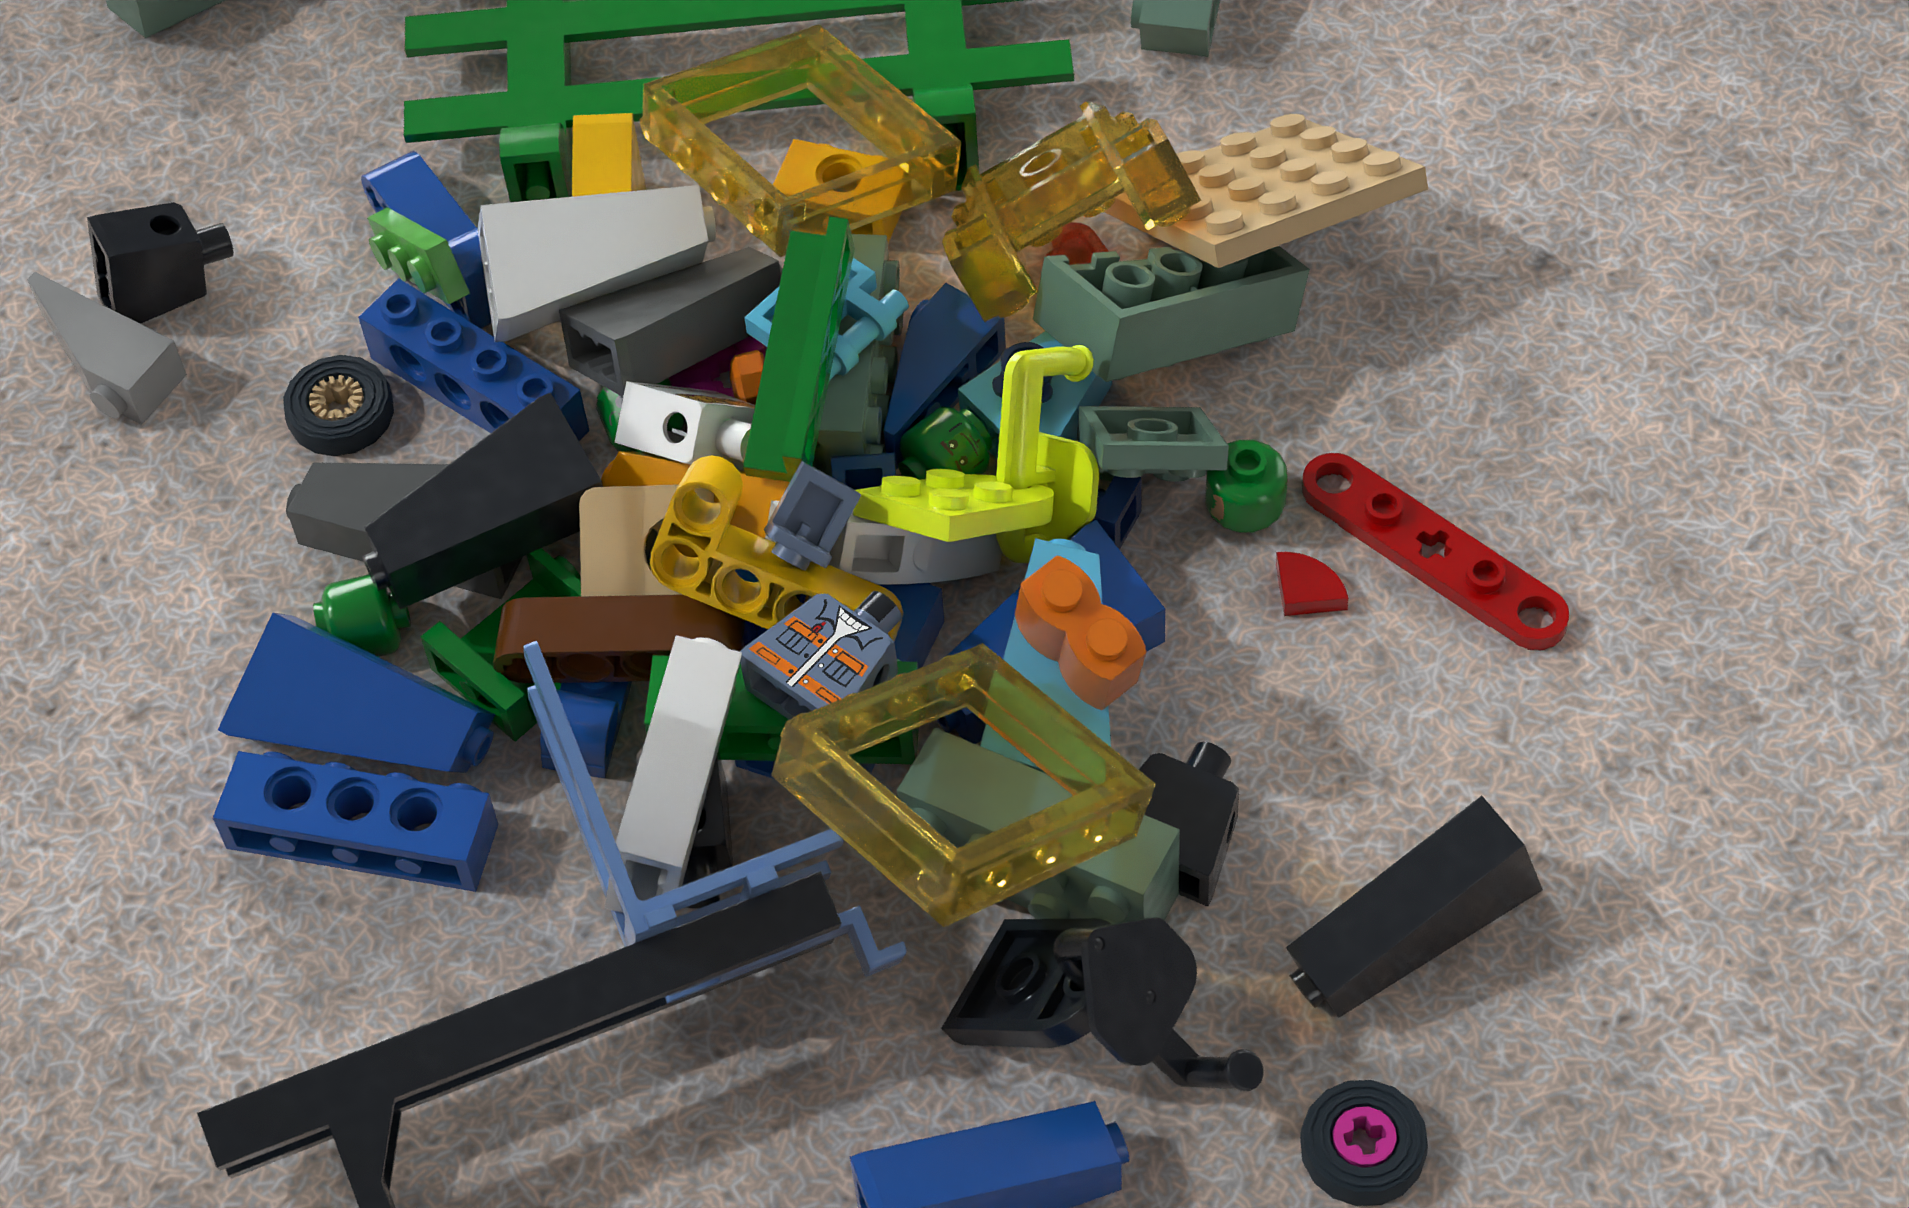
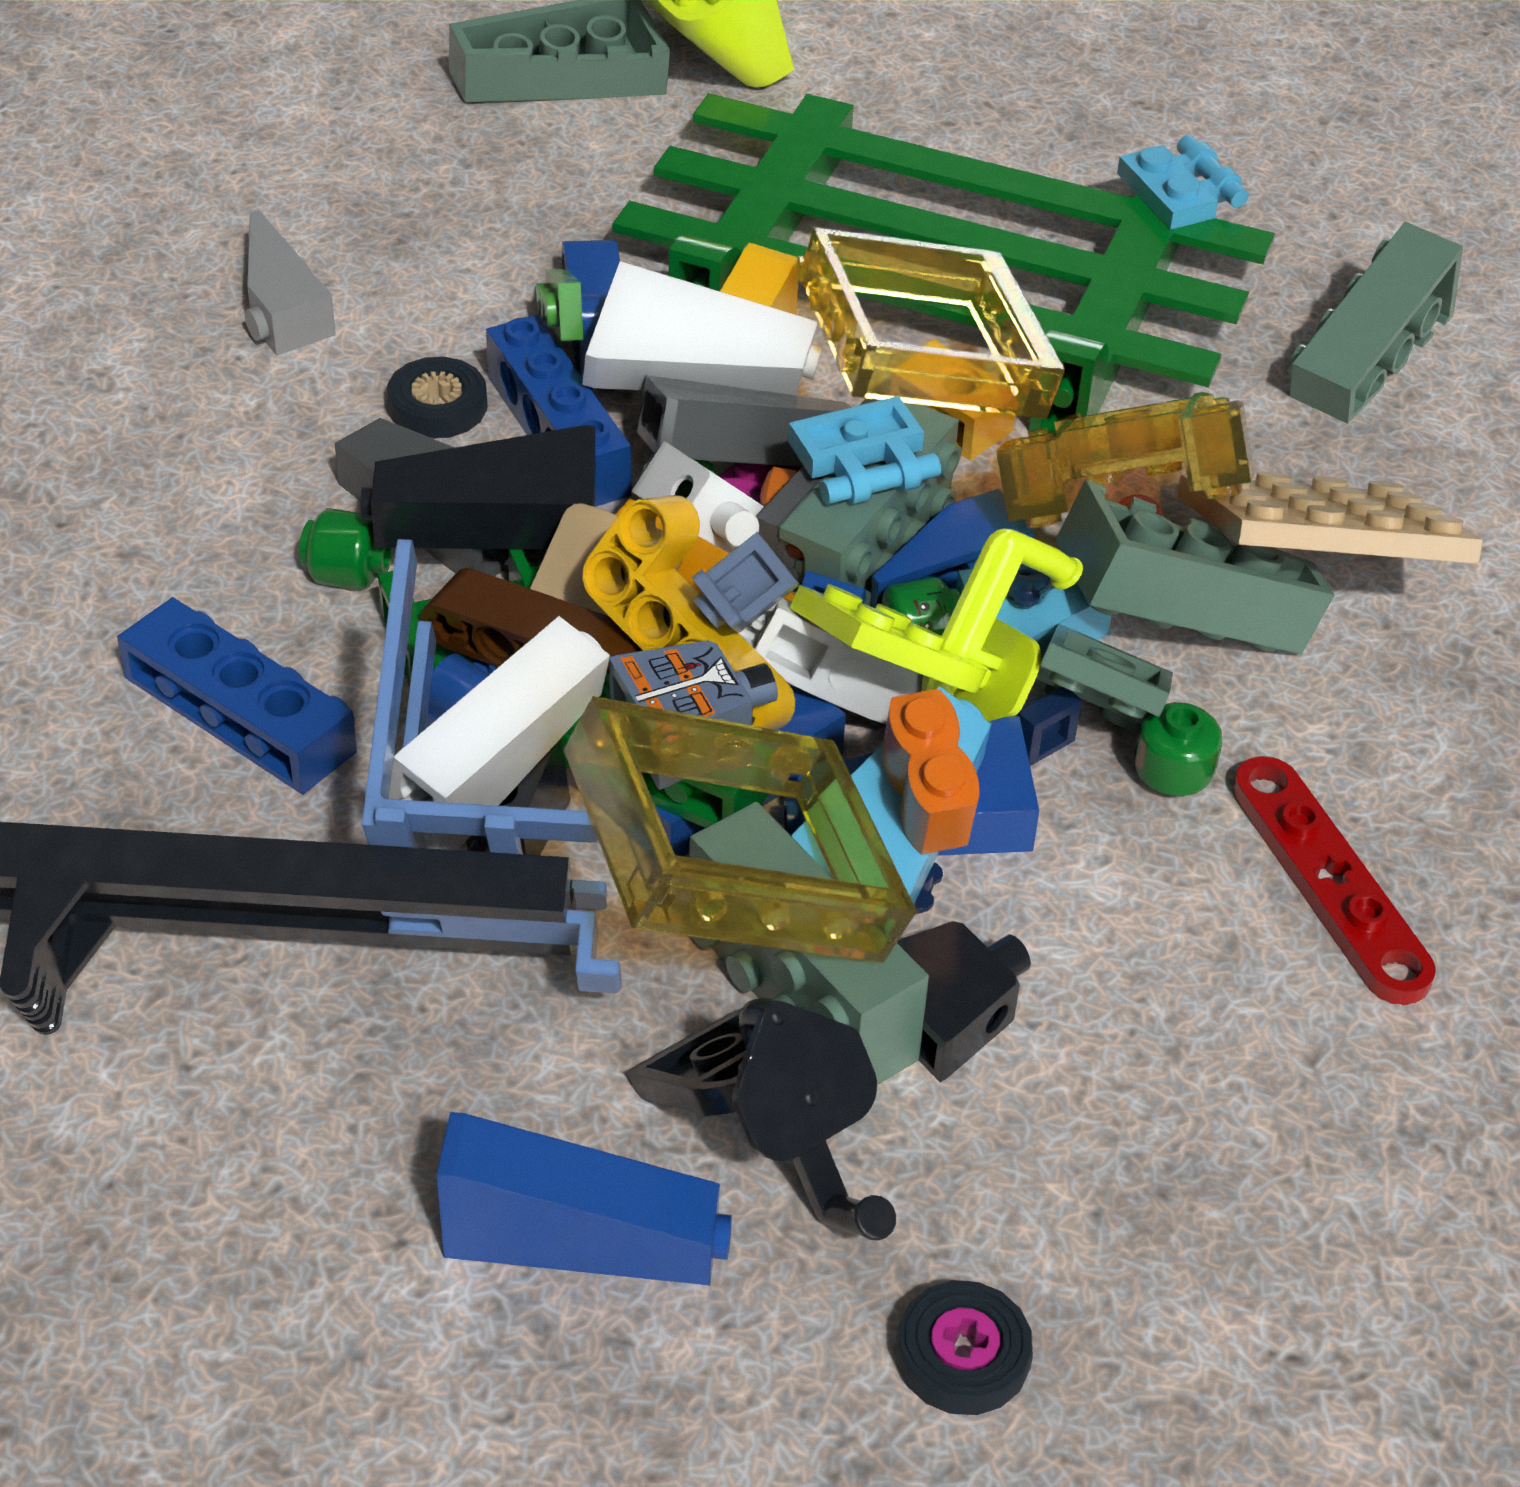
camera: 20 degrees right, 10 degrees down
black torso [87,202,234,324] -> none
blue slope [218,612,495,773] -> none
green fence [743,216,855,482] -> none
red tile [1276,552,1349,616] -> none
black slope [1286,795,1543,1018] -> none

